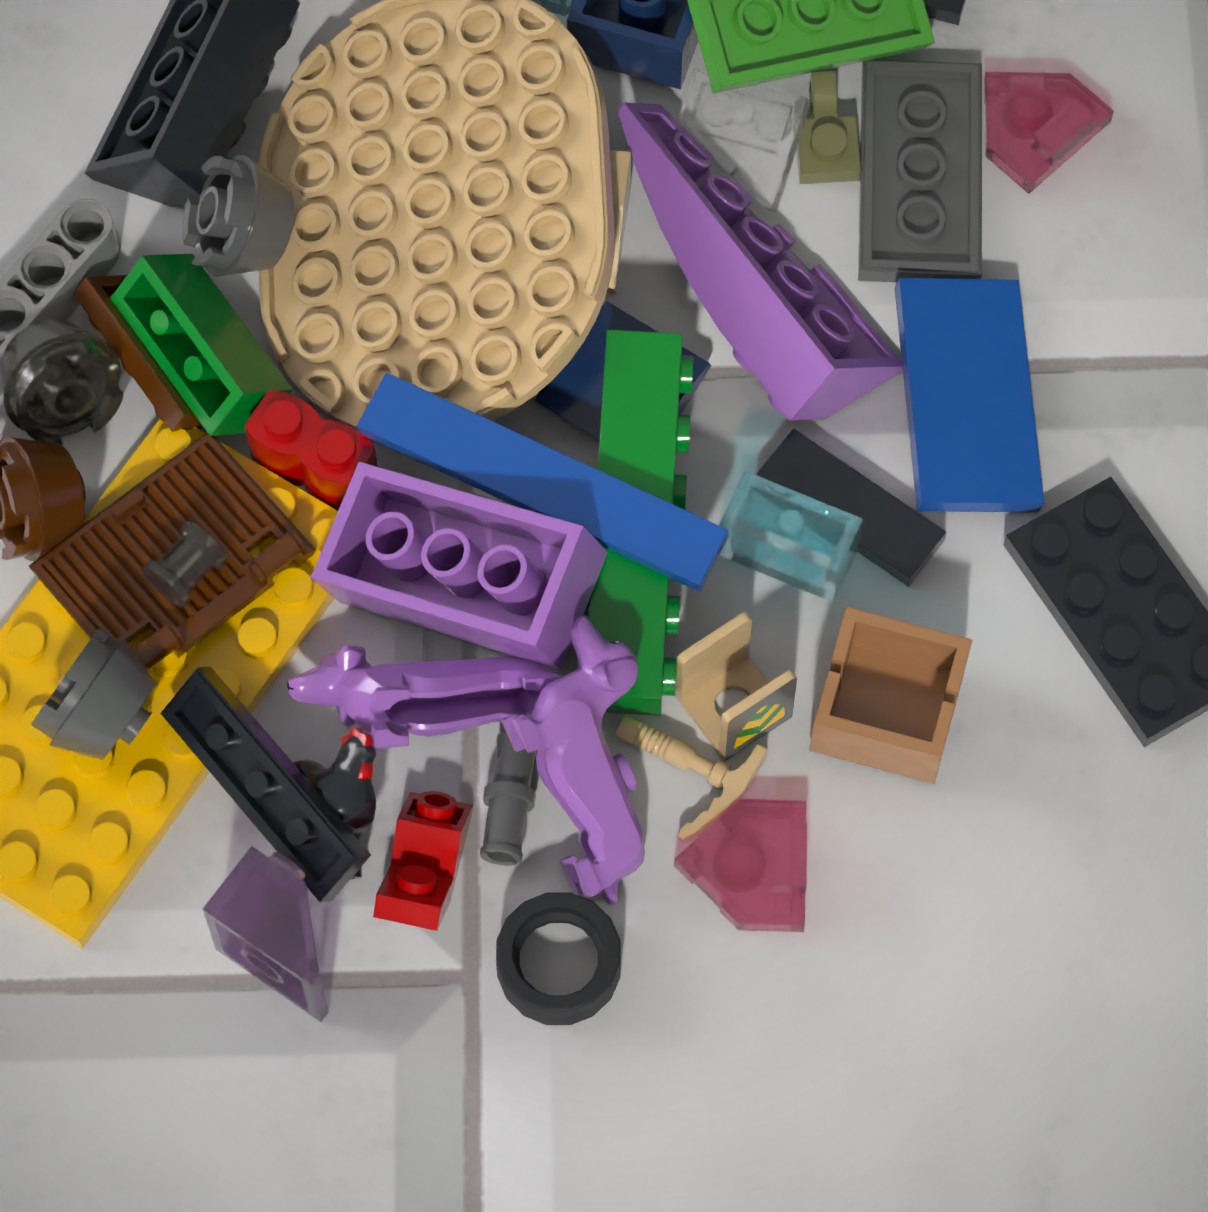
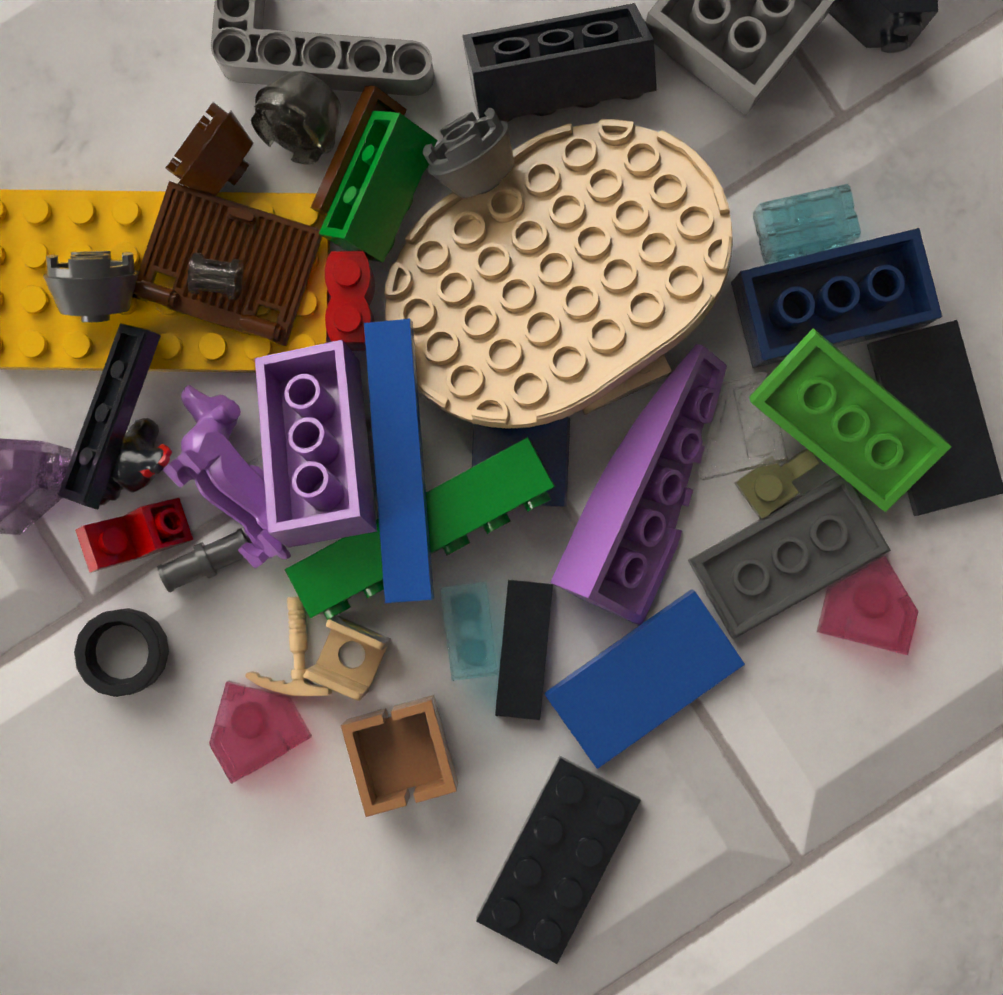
camera: 55 degrees right, 20 degrees up
medium lavender animal [501,615,645,905] -> none

